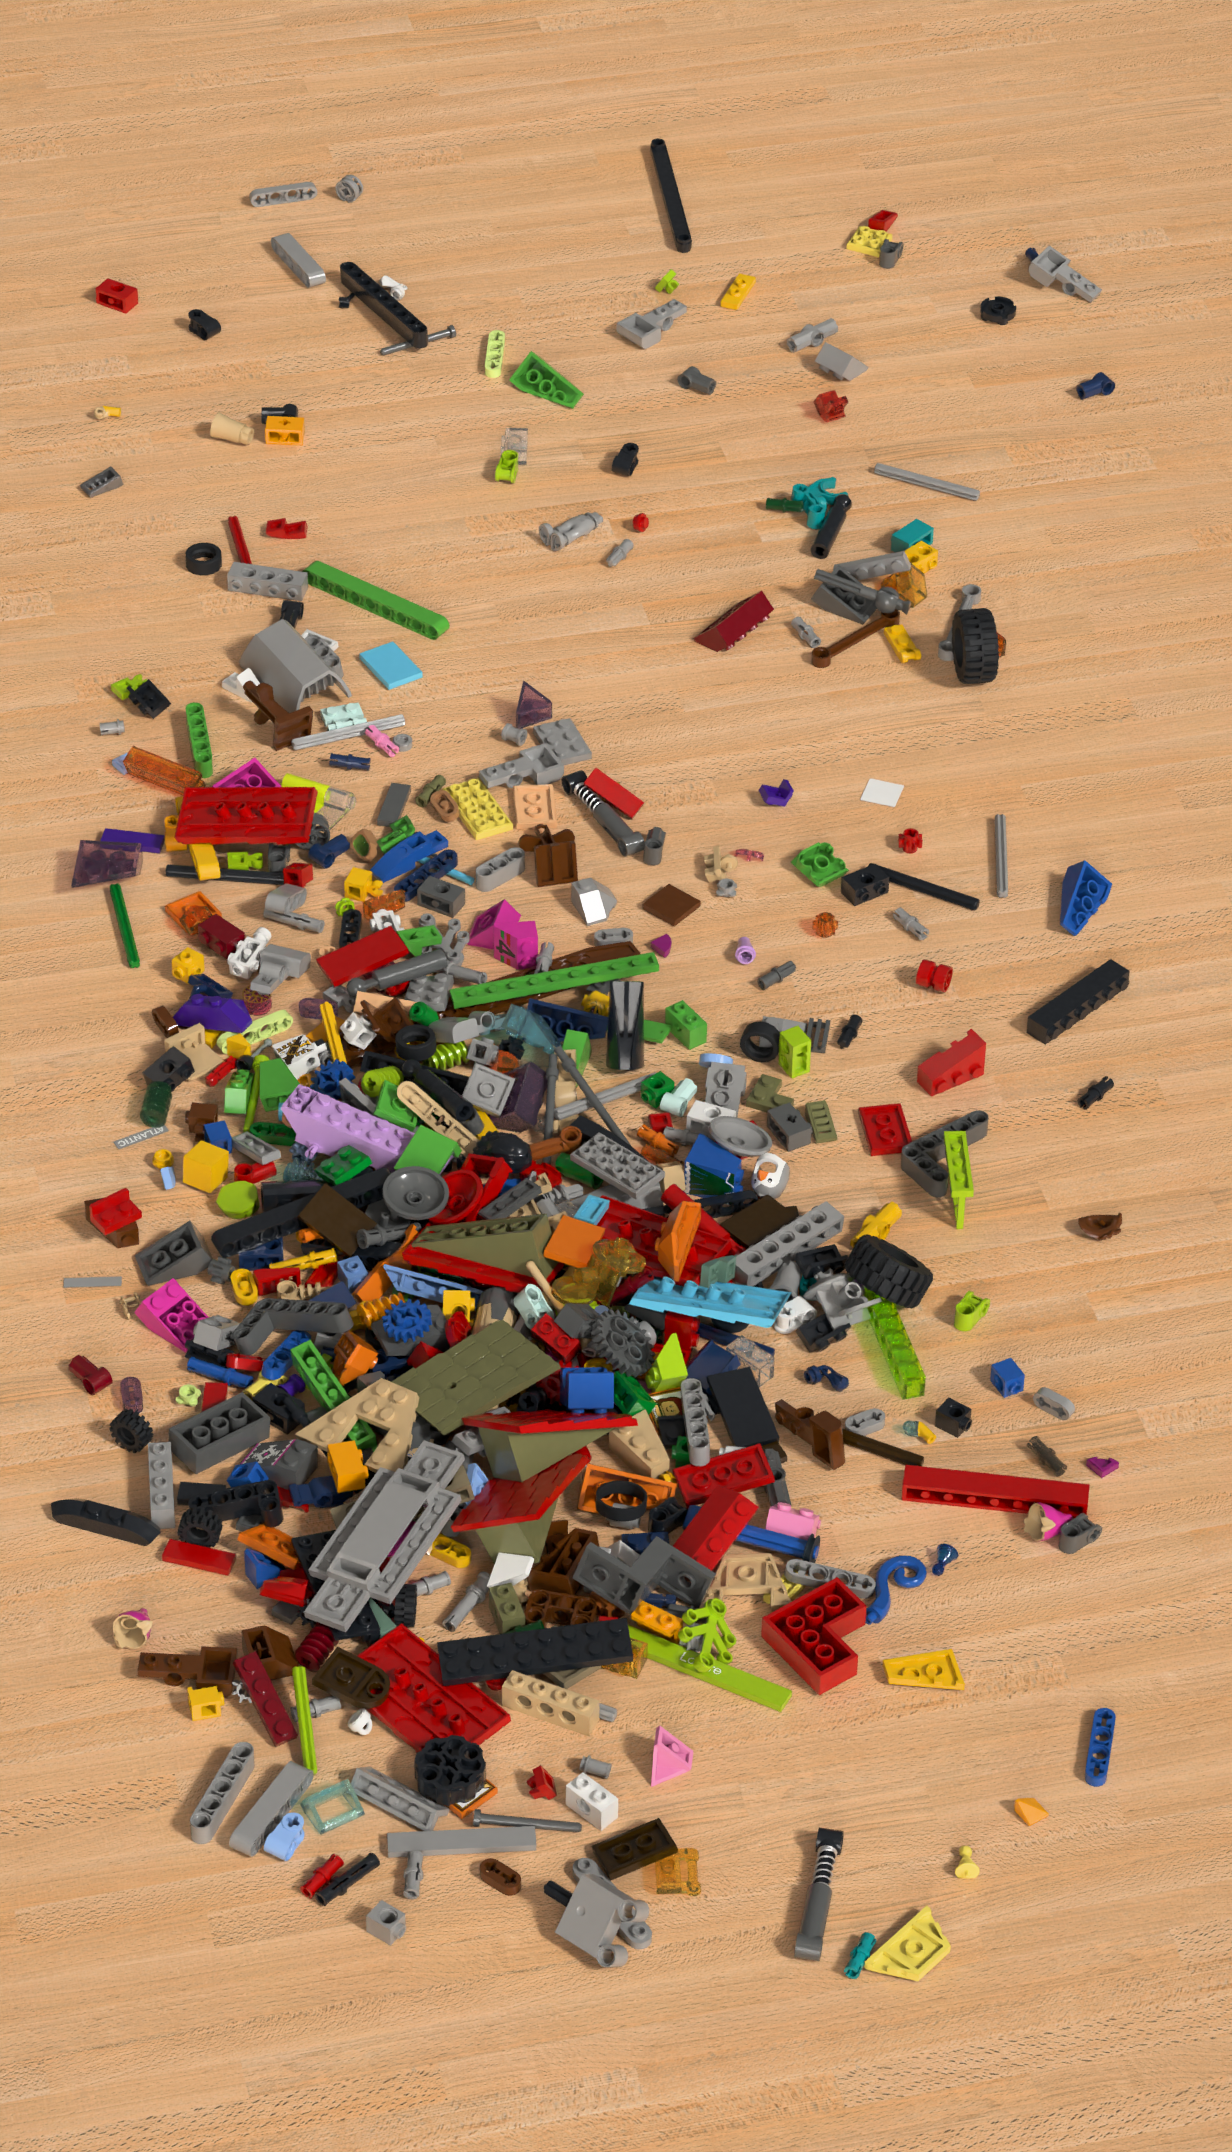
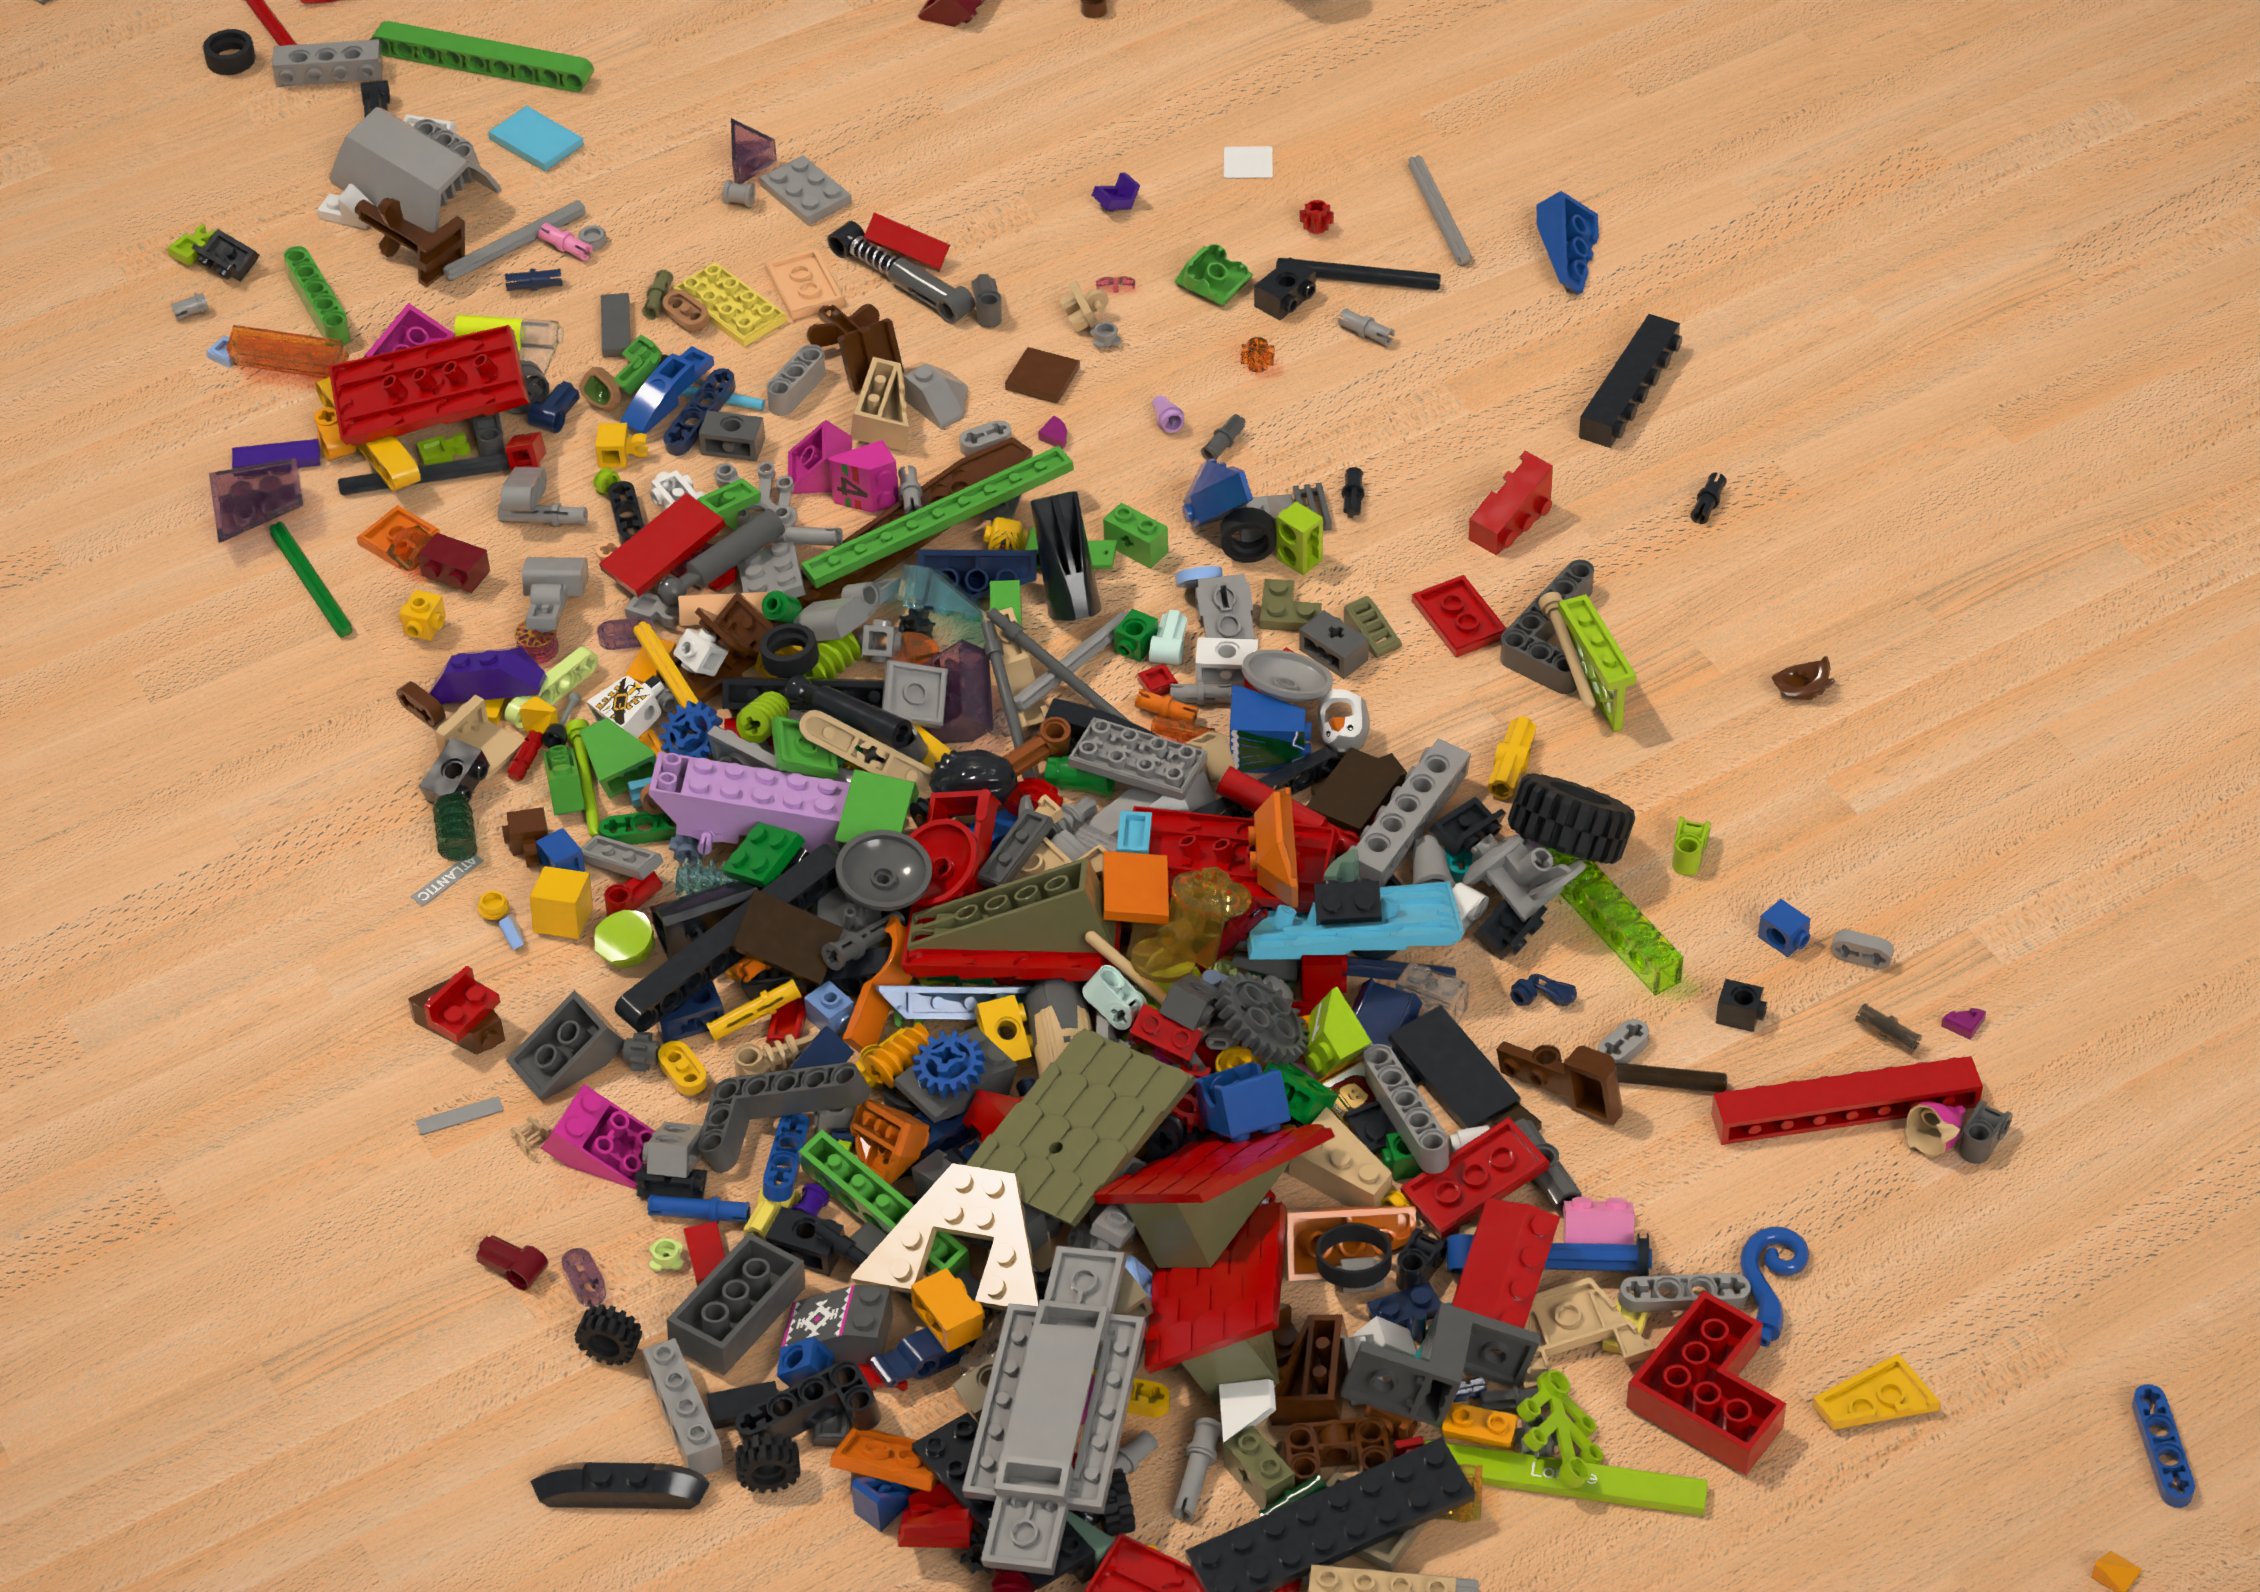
camera: 15 degrees left, 5 degrees up
red tile [162,1539,236,1576] -> none
dark blue plate [188,974,233,999] -> none
red beam [226,1353,267,1372] -> none
white brick [227,927,272,979] -> none
red slope [253,1267,301,1297] -> none
dark grey tile [271,1601,301,1625] -> none
light aqua plate [320,702,367,731] -> none
clear orange slope [363,889,405,921] -> none
red tile [445,1311,472,1348] -> none
light grey plate [479,743,564,788] -> none
arm [903,1421,936,1444] -> none
red wheel [916,959,953,993] -> none
clear blue piece [932,1543,959,1576] -> none
none -> tan wedge [850,357,909,452]
none -> blue wedge [1182,458,1253,529]
none -> black bracket [1314,878,1382,925]
none -> tan piece [1538,592,1596,709]

